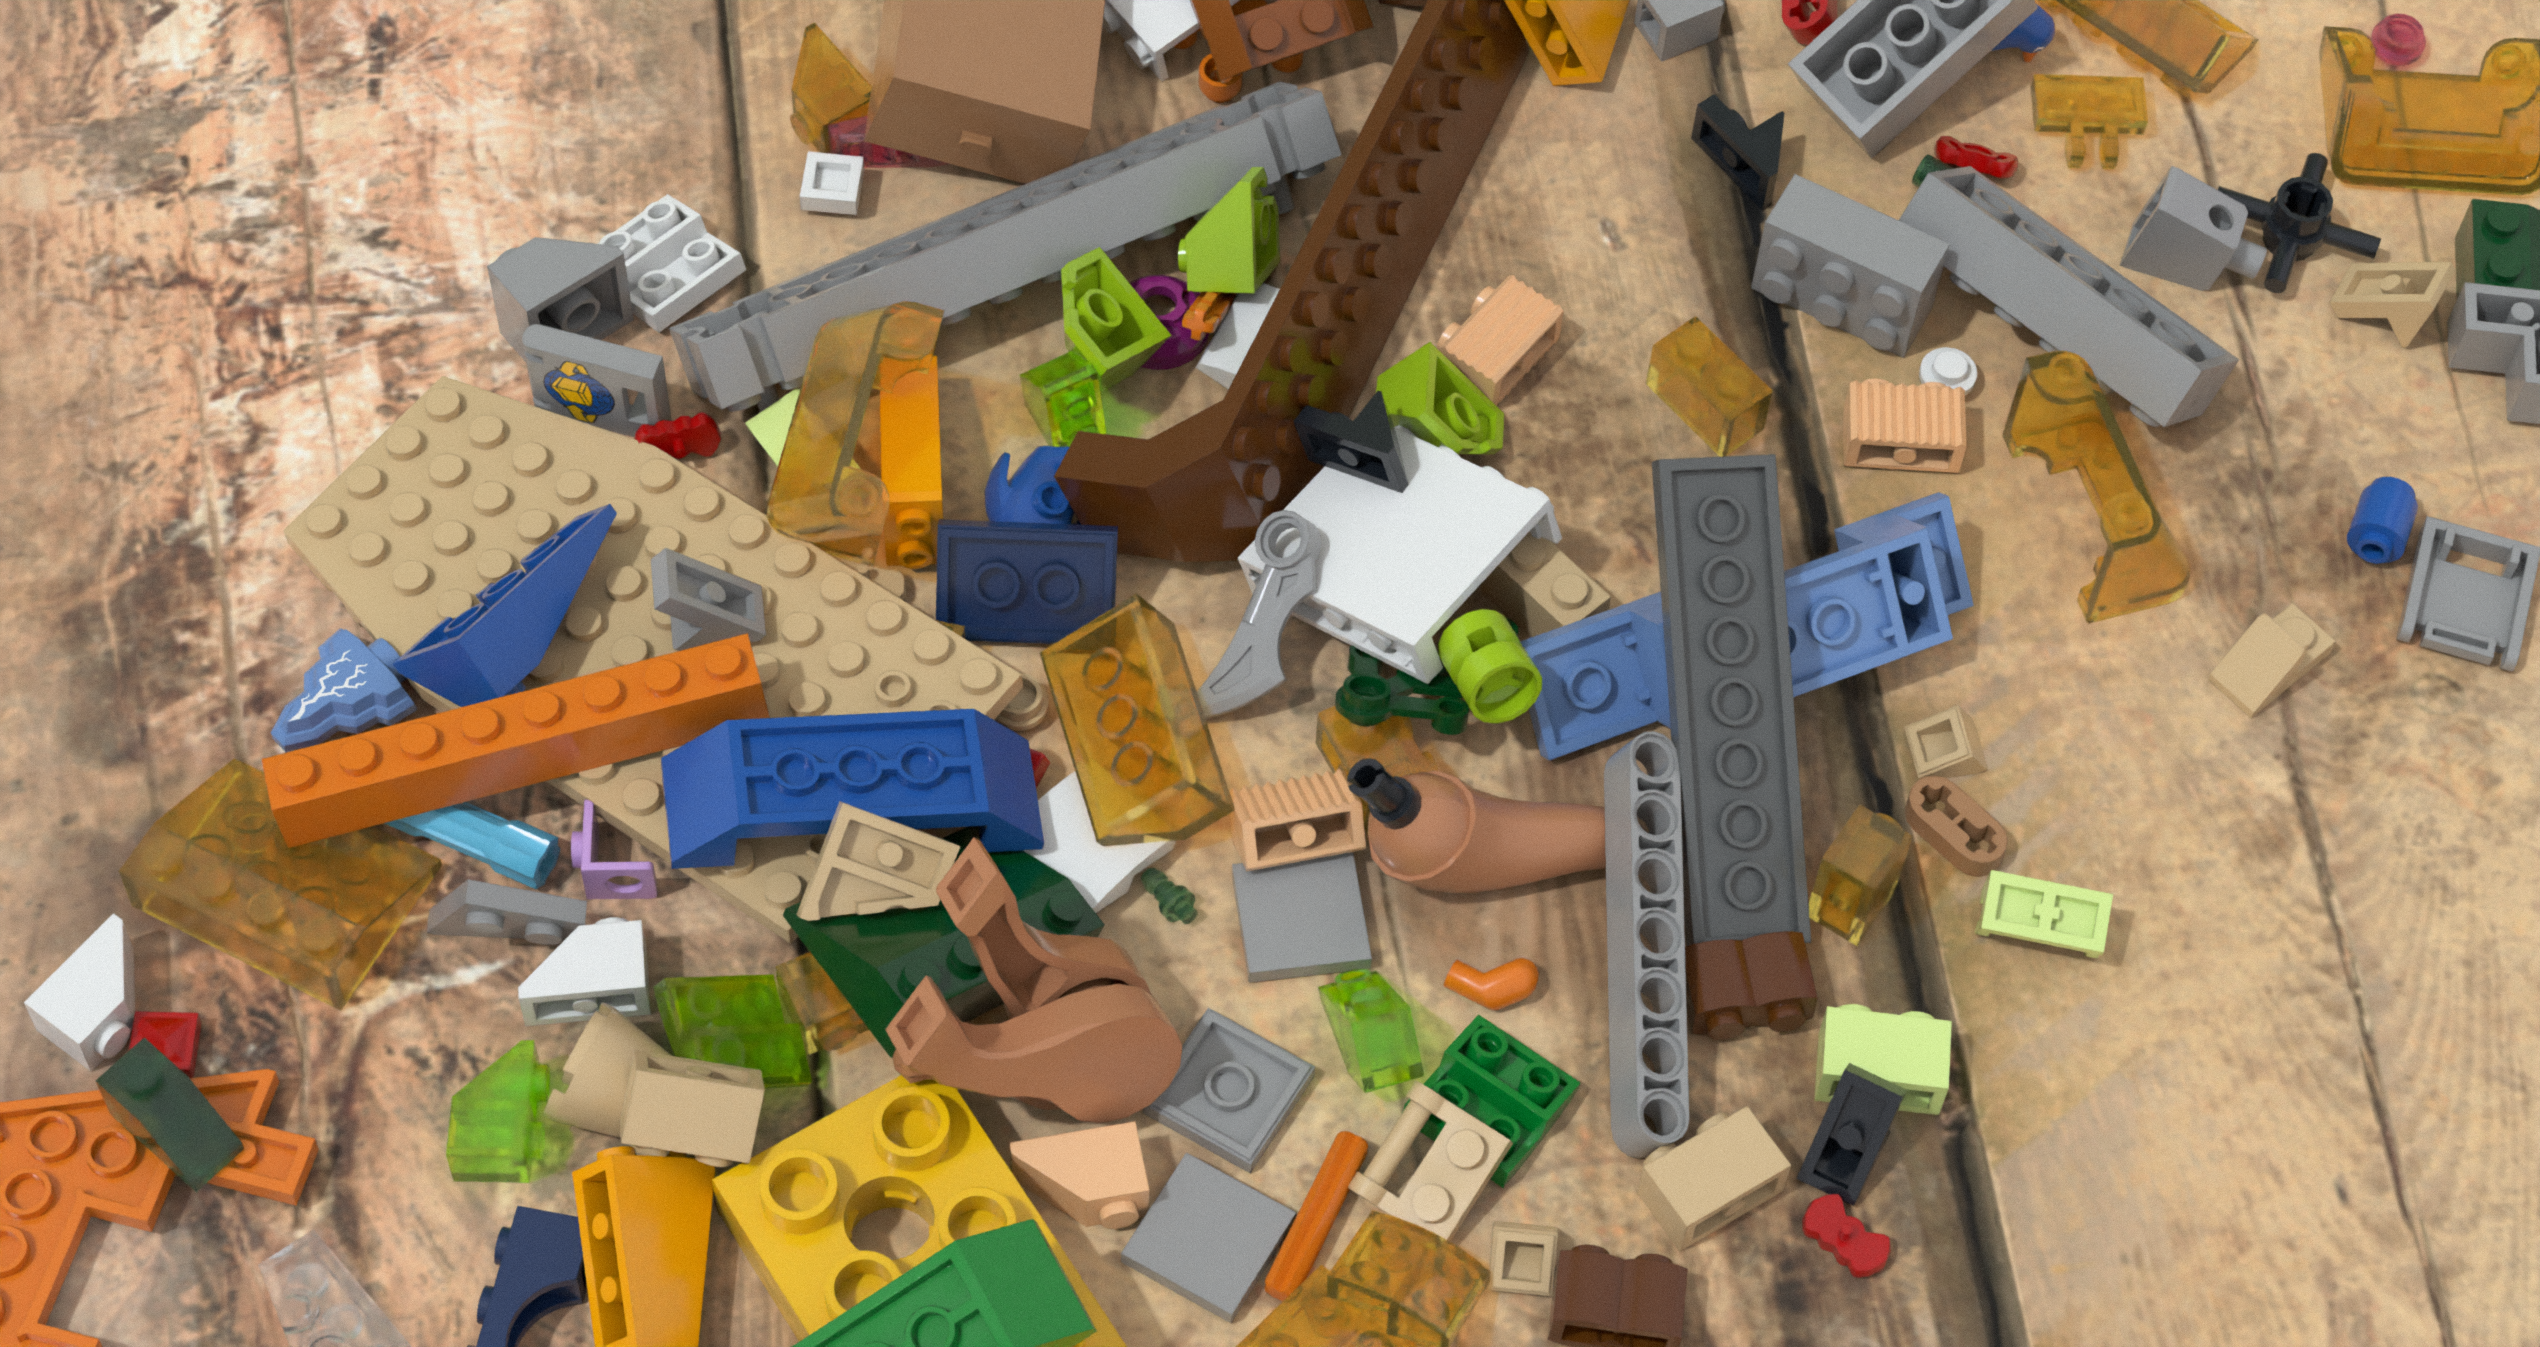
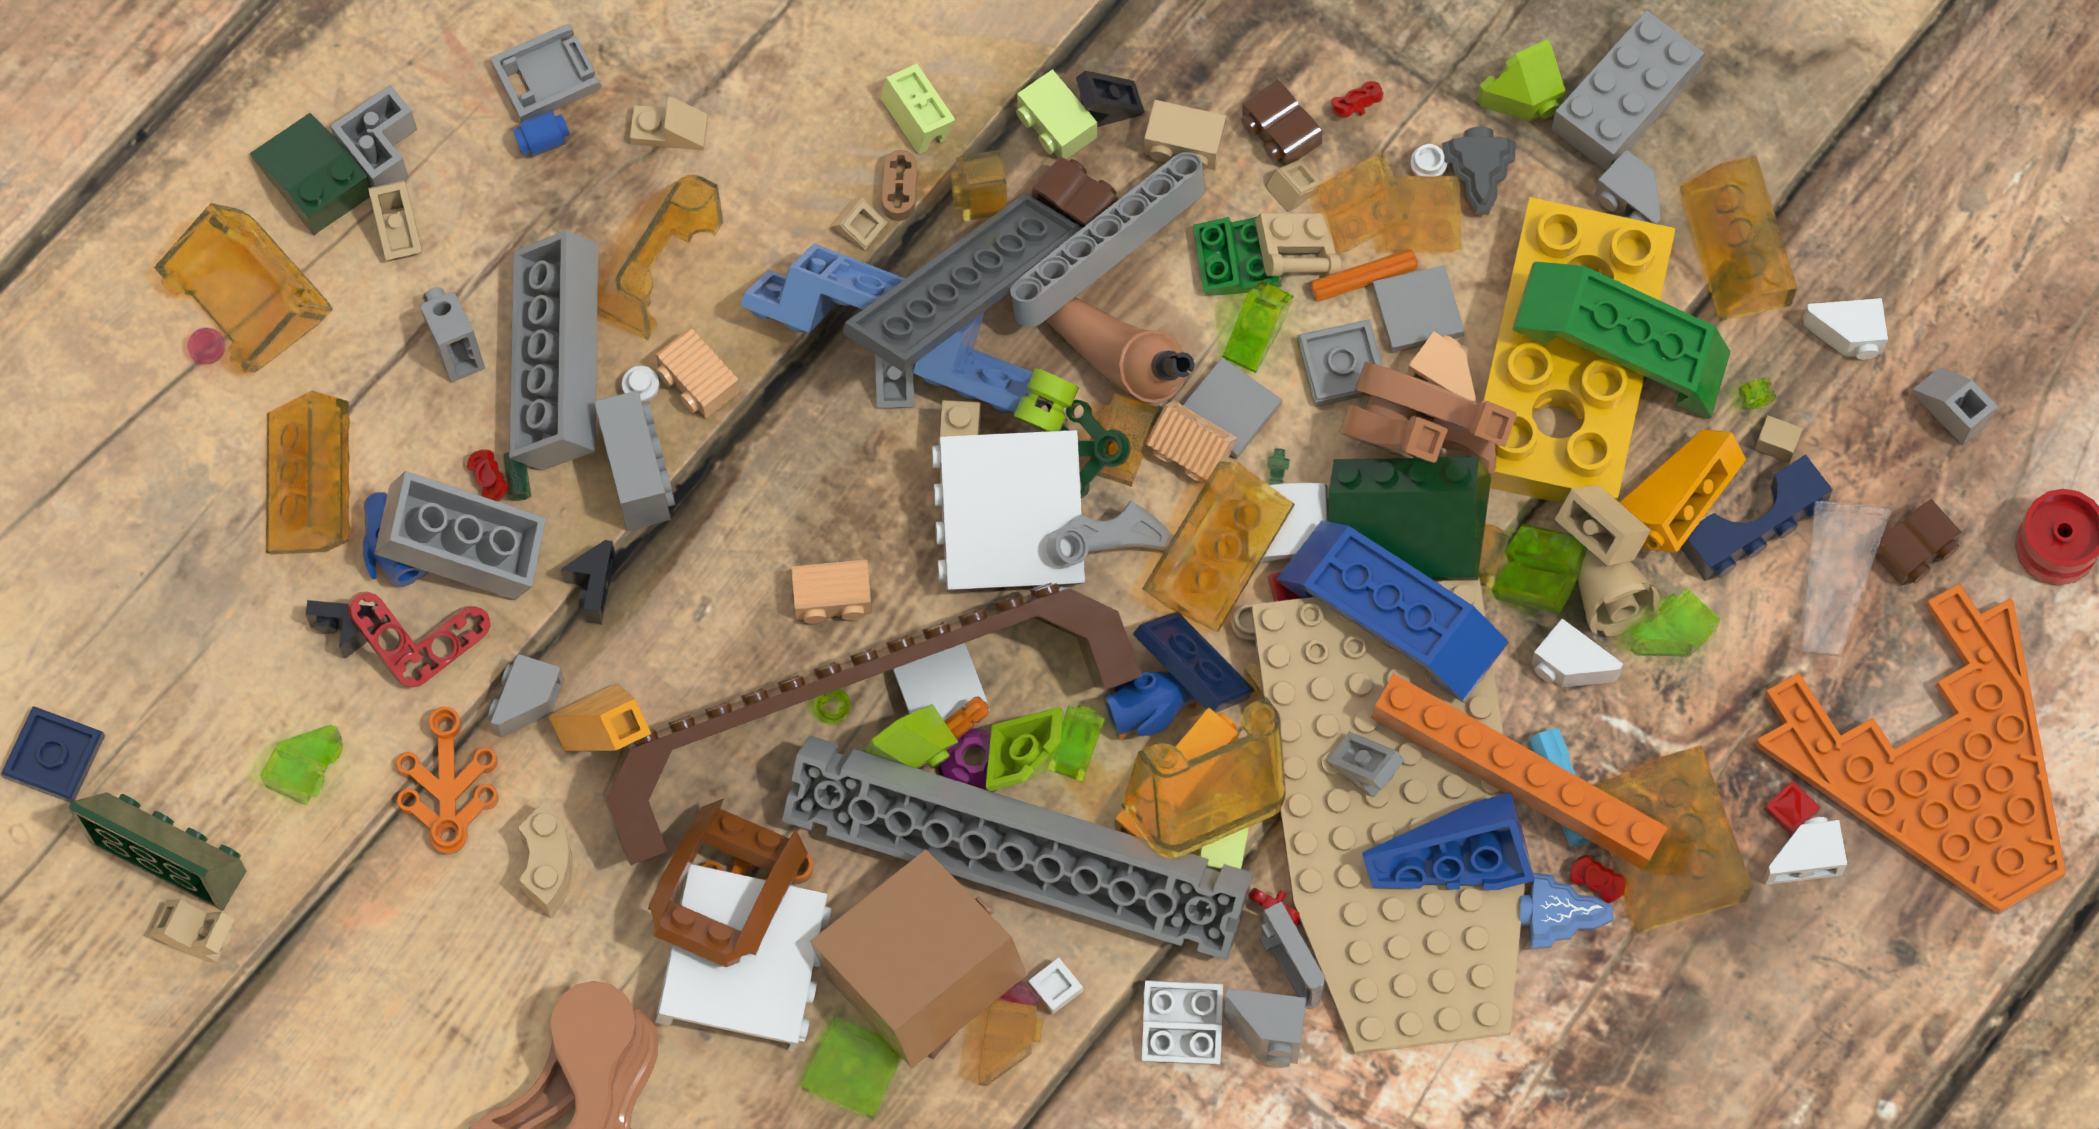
camera: 130 degrees left, 10 degrees up
clear green slope [95,1038,244,1192] -> none
light grey wing [427,879,587,945] -> none
lavender bracket [571,799,657,899] -> none
tan wing [796,801,960,921] -> none
black slope [1293,391,1409,493] -> none
lime slope [1376,342,1504,454] -> none
orange arm [1444,958,1539,1011] -> none
clear yellow brick [1646,316,1773,457] -> none
red piece [1802,1194,1891,1278] -> none
clear yellow hinge [2030,74,2148,169] -> none
black bar [2218,153,2381,293] -> none

